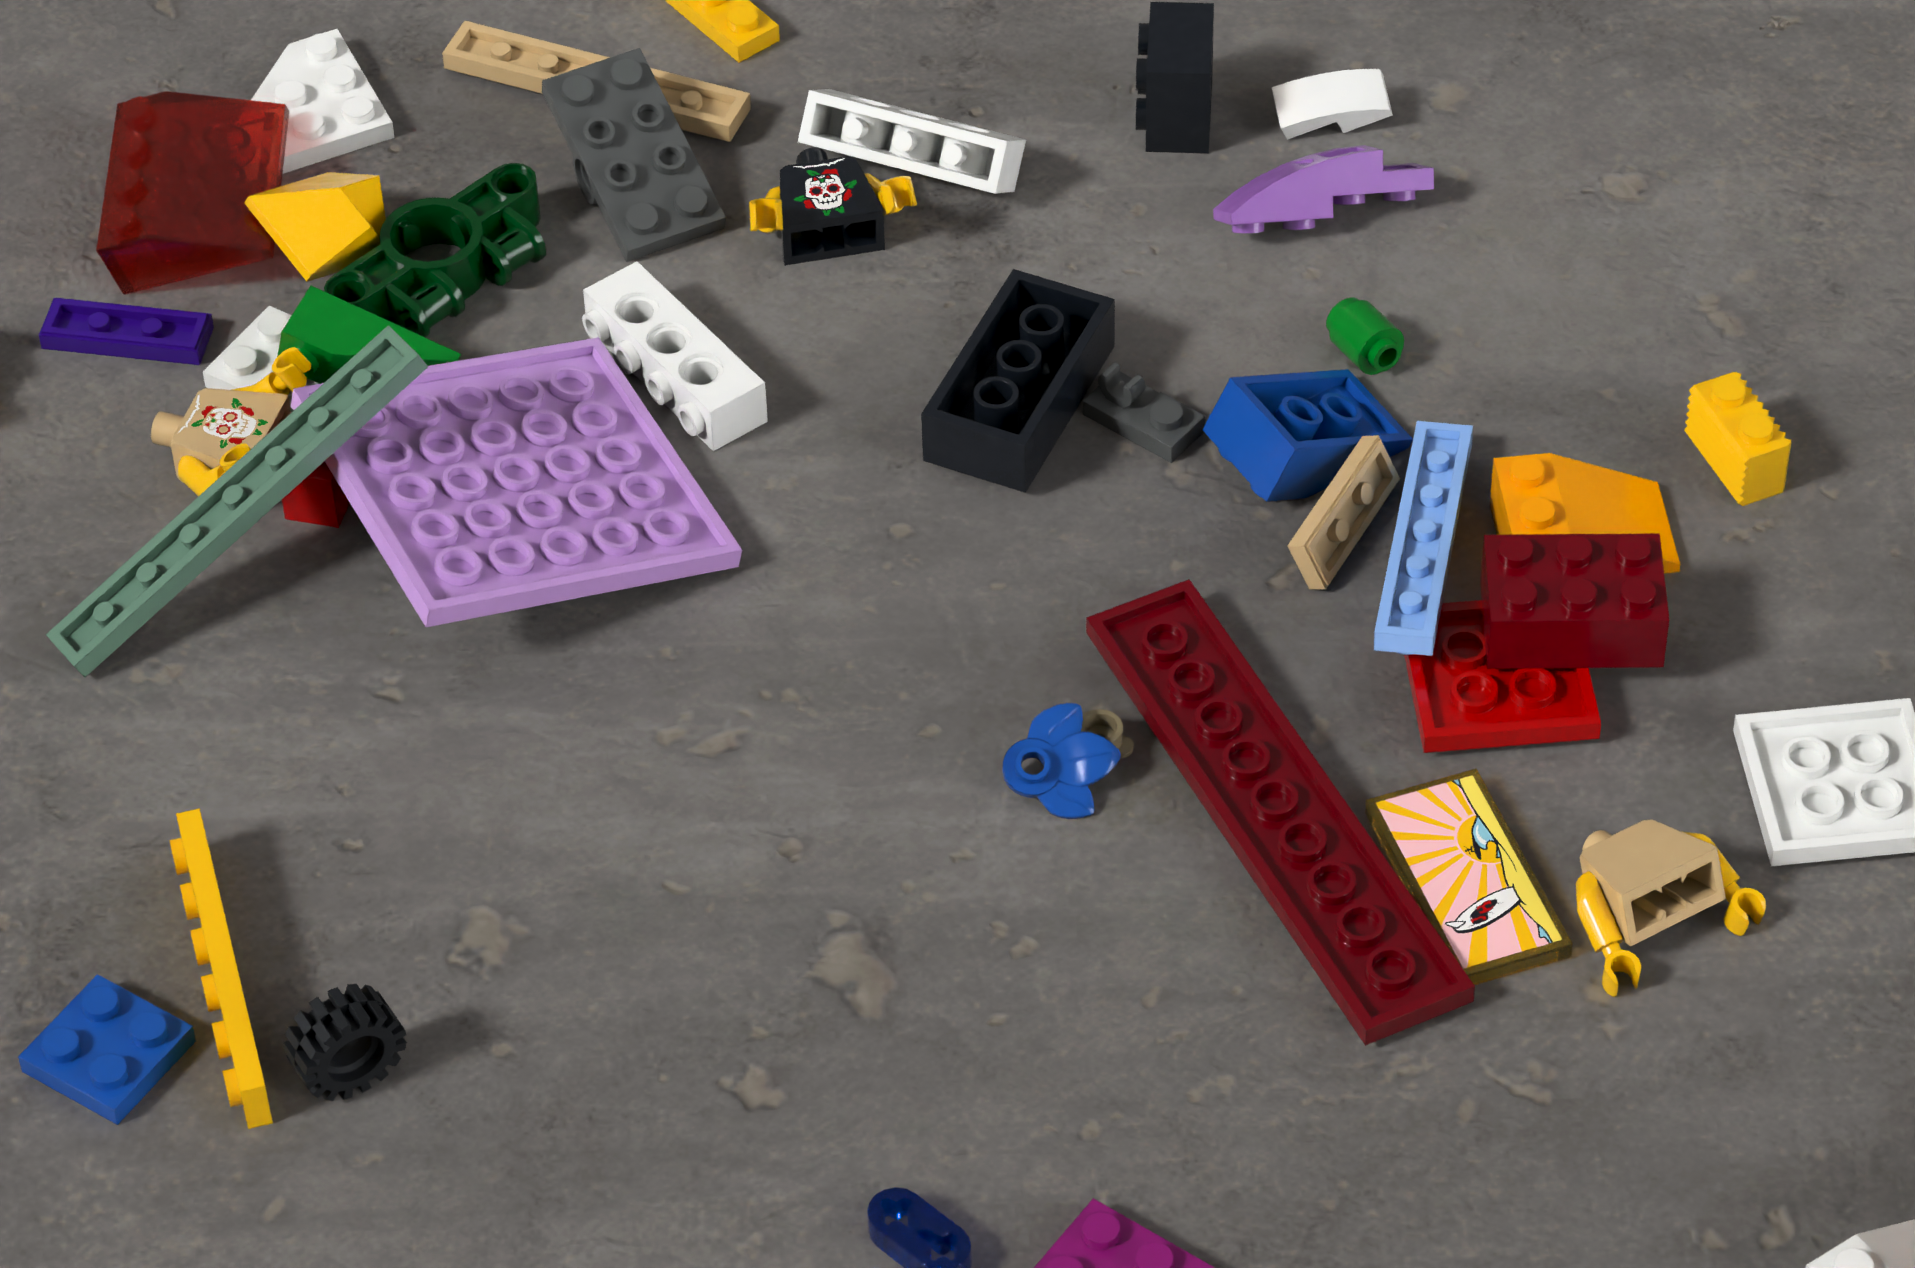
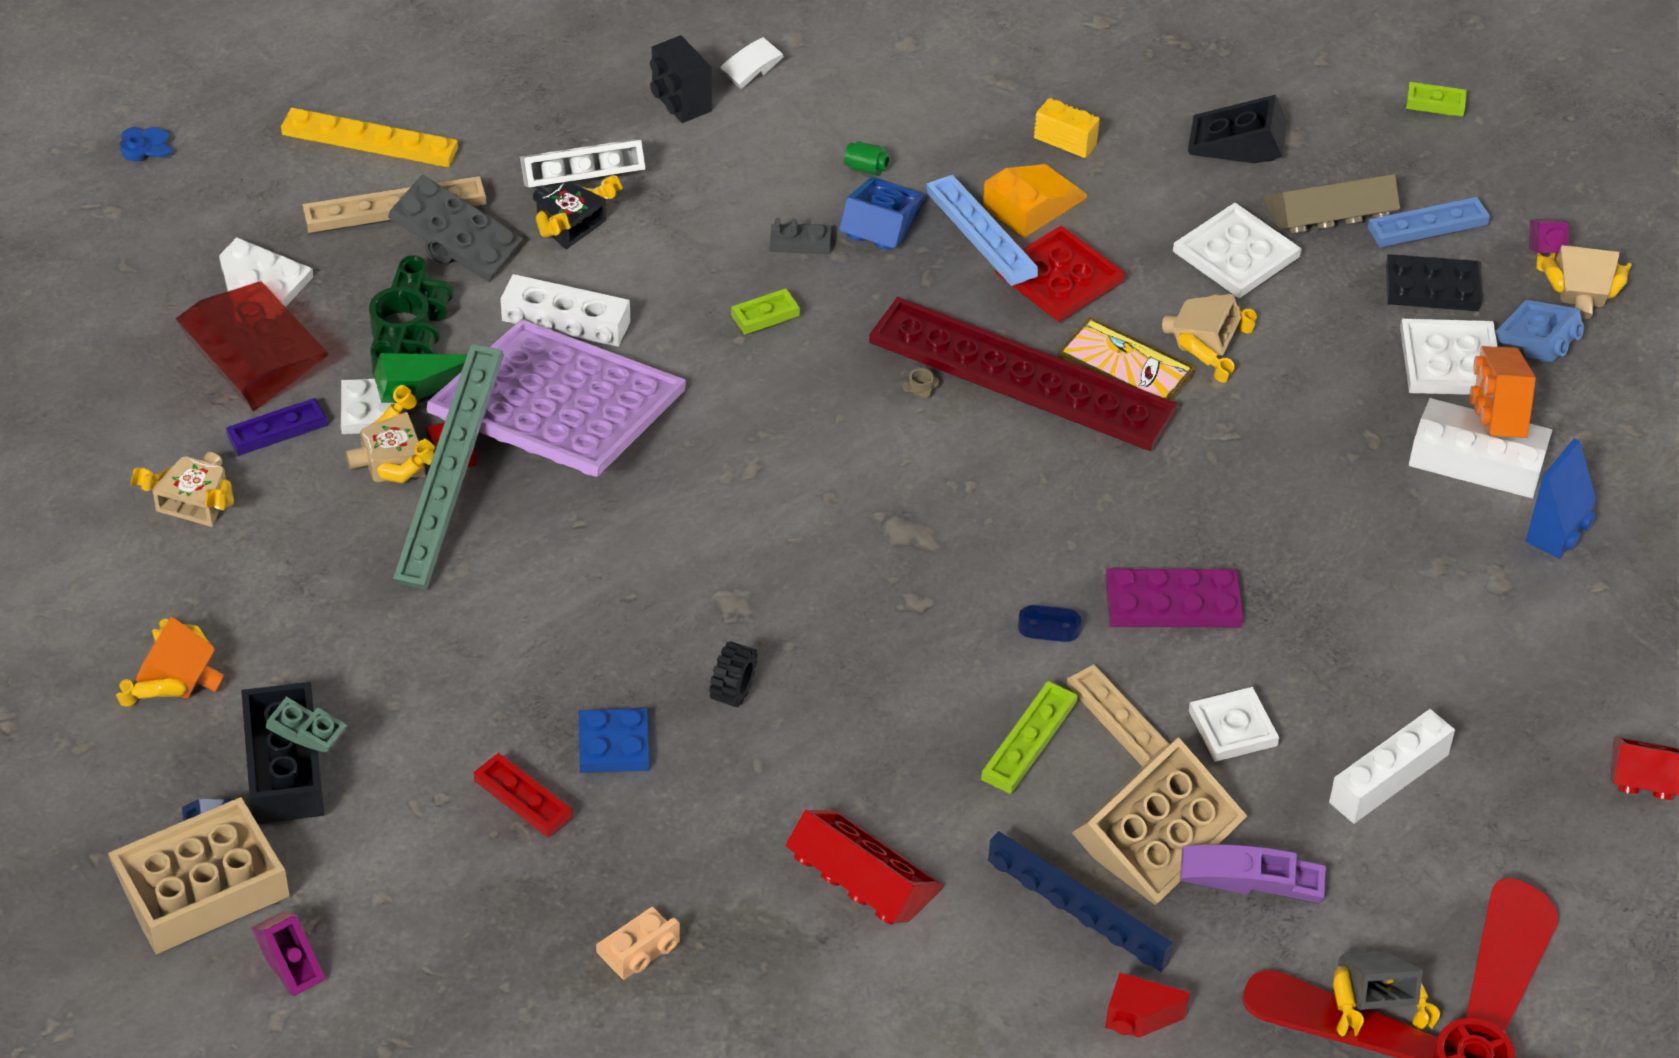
camera: 40 degrees left, 0 degrees up
yellow plate [169,808,273,1129] -> none
yellow slope [244,172,386,282] -> none
black brick [921,269,1115,493] -> none
blue plate [1002,703,1121,819] -> none
medium lavender slope [1213,145,1434,233] -> none
tan tile [1287,435,1400,589] -> none
dark red brick [1480,533,1669,669] -> none
none -> lime plate [731,288,800,335]

